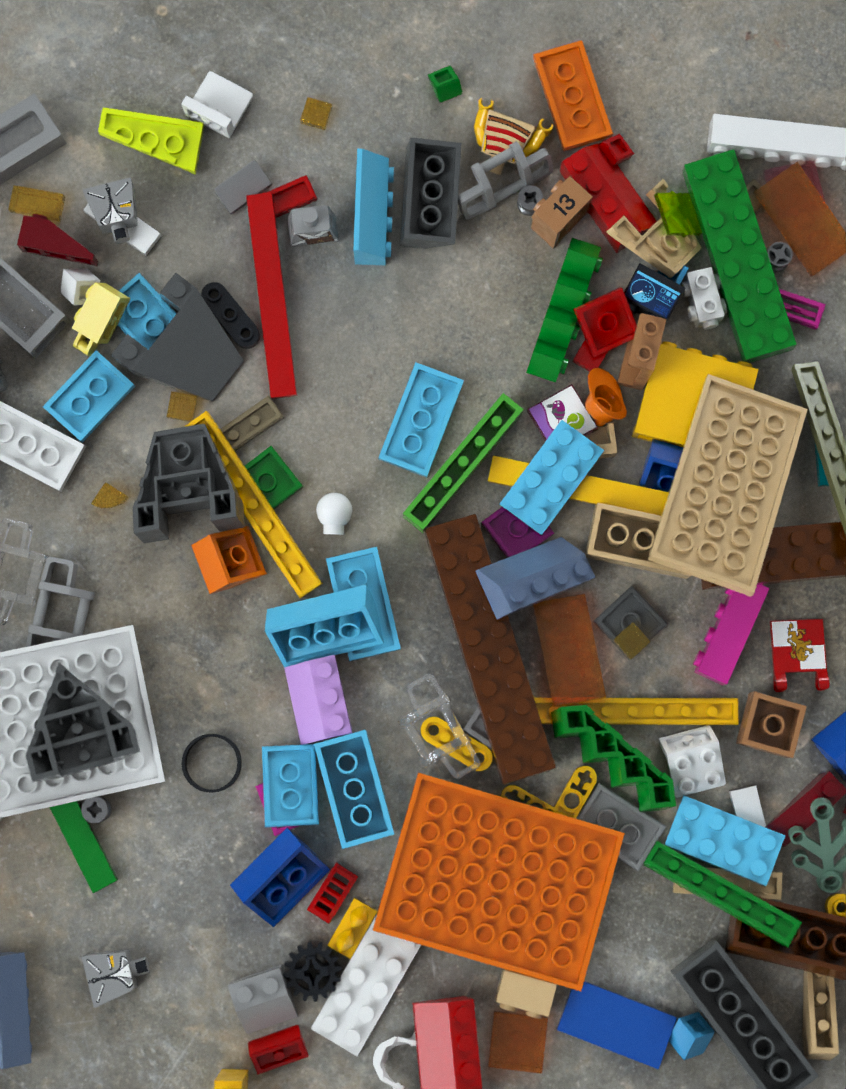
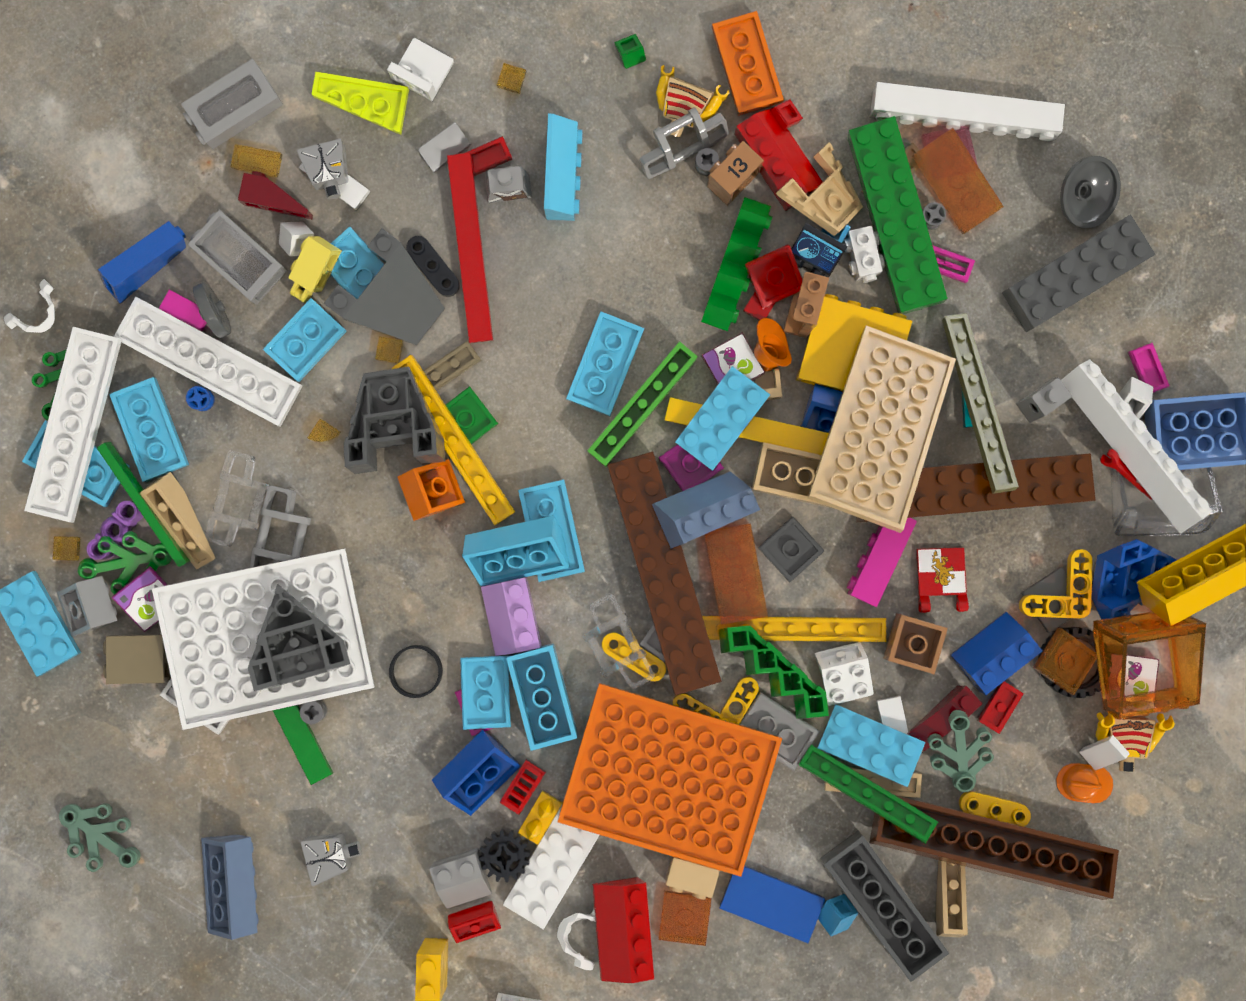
camera: 10 degrees right, 5 degrees up
white piece [316,493,353,535] -> none
dark grey slope [400,137,461,249] -> none
clear yellow tile [613,622,651,660] -> none
clear neon green piece [654,191,702,238] -> none

